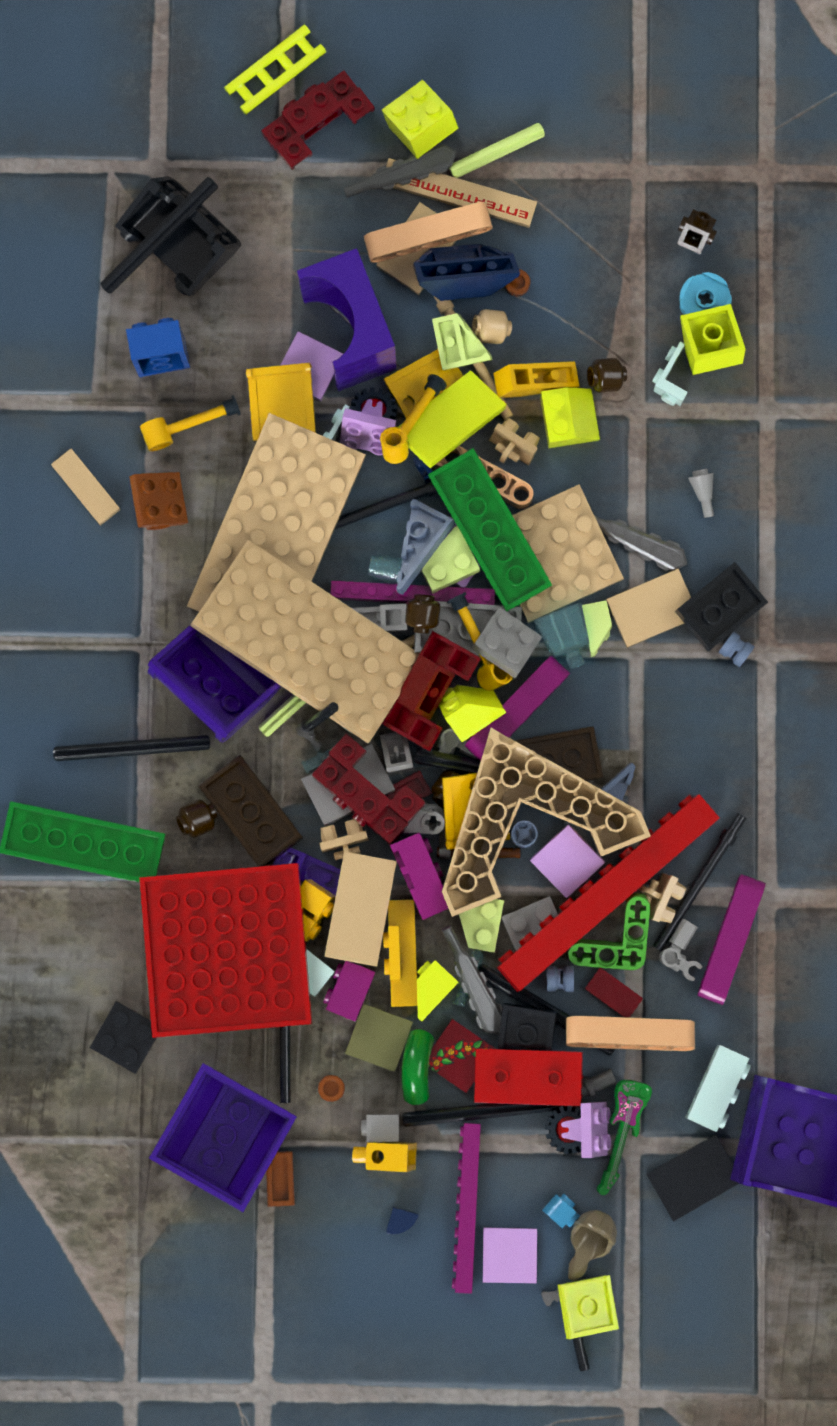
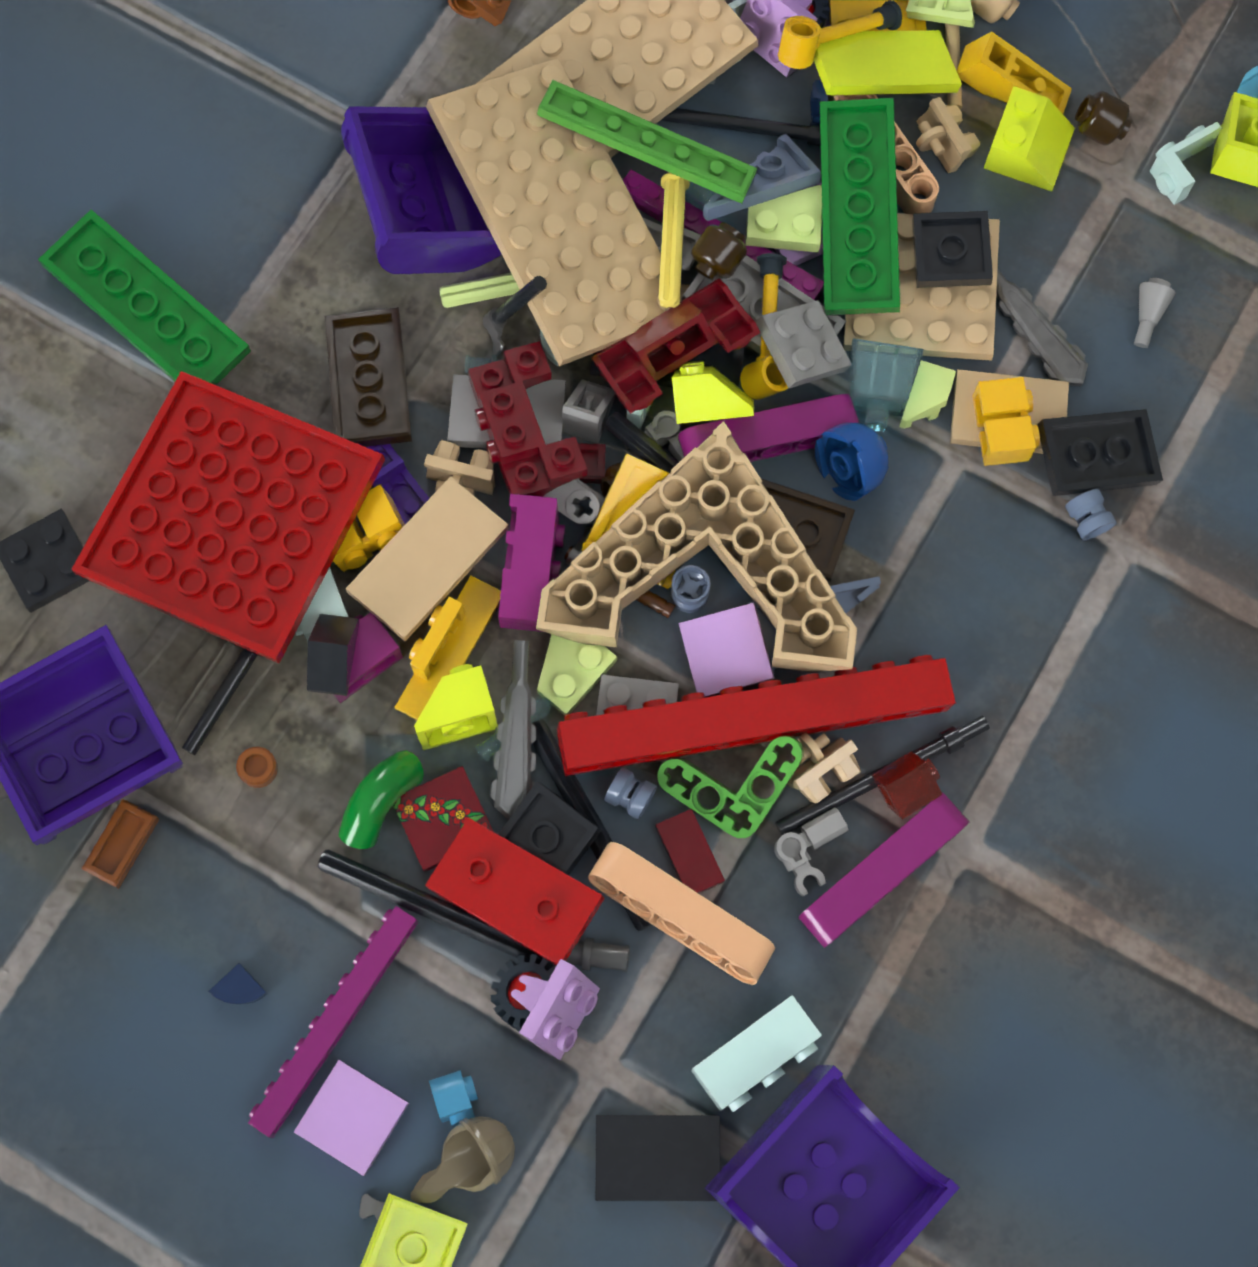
camera: 25 degrees right, 10 degrees down
black axle [53,735,210,761] -> none
dark brown head [176,799,217,838] -> none
olive tile [345,1004,413,1072] -> none
yellow torso [352,1142,417,1172] -> none
light grey brick [361,1114,399,1142] -> none
green piece [597,1080,652,1195] -> none
none -> black slope [307,614,360,696]
none -> bright green tile [537,80,758,204]
none -> light yellow axle [659,173,690,308]
none -> blue cylinder [815,422,889,501]
none -> clear red brick [872,751,943,819]
none -> black plate [912,211,993,288]
none -> yellow piece [972,377,1040,466]

